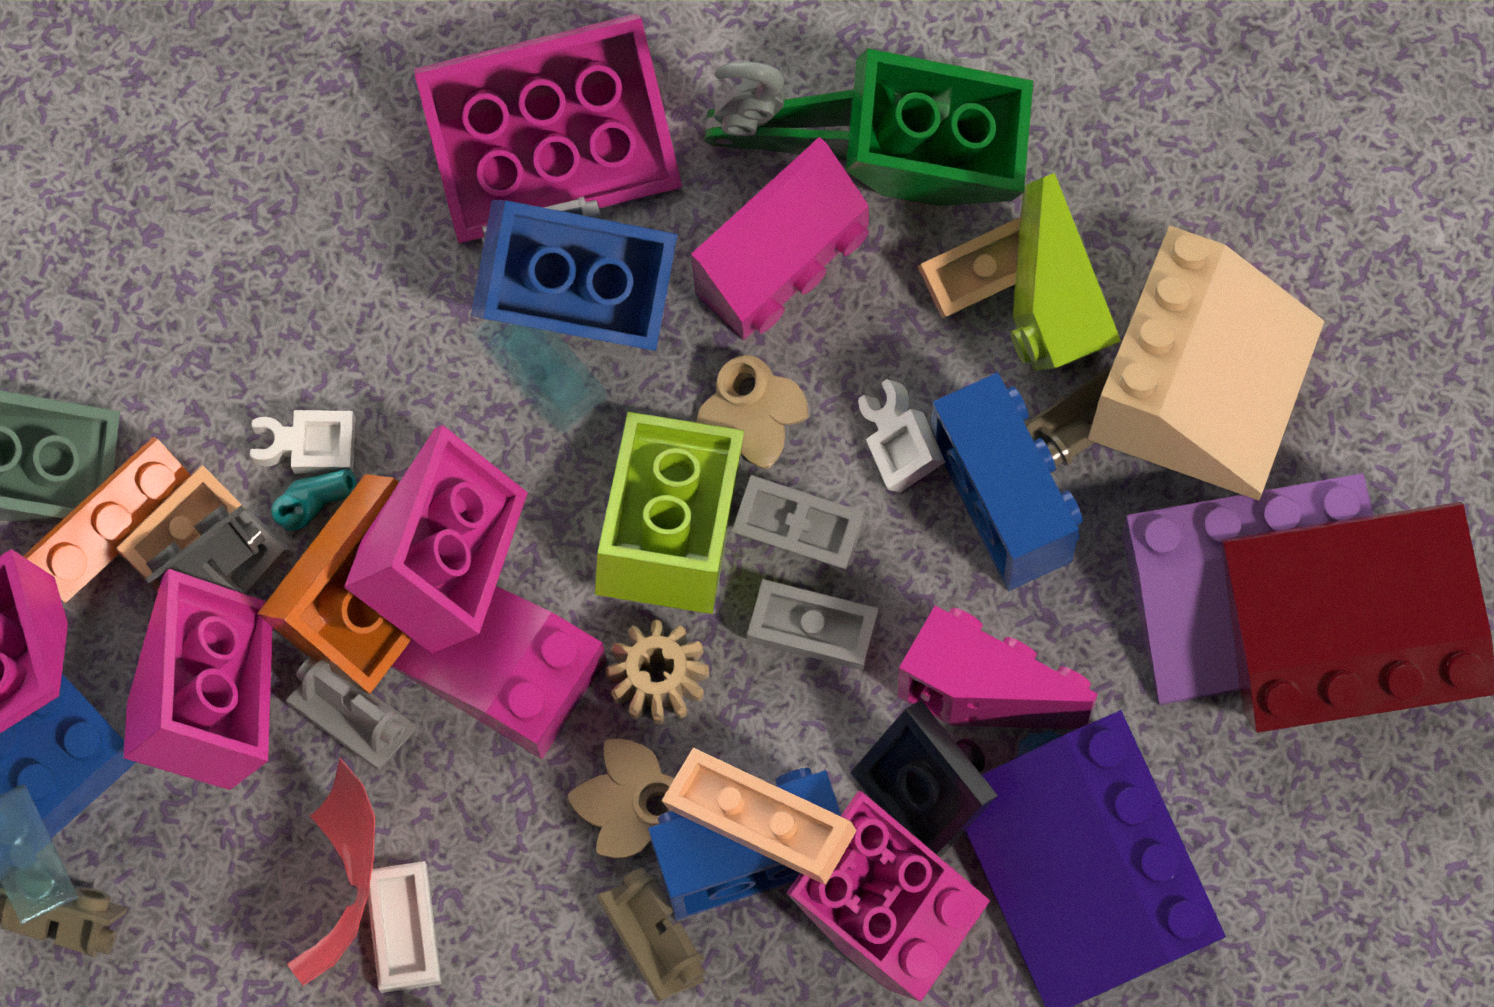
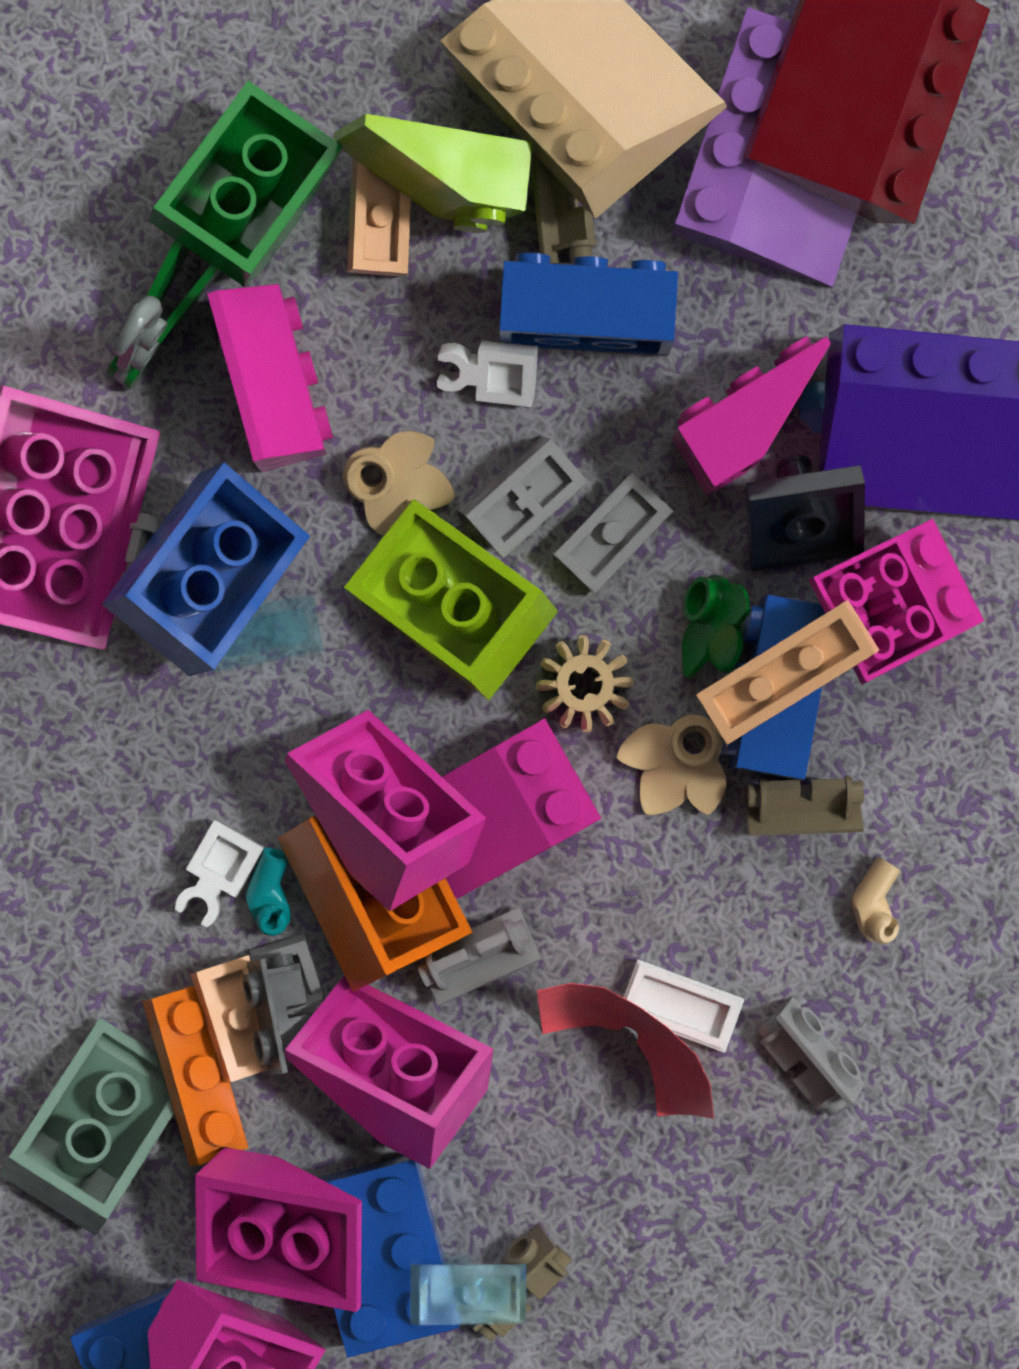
camera: 70 degrees left, 15 degrees up
none -> green plate [682,574,750,679]

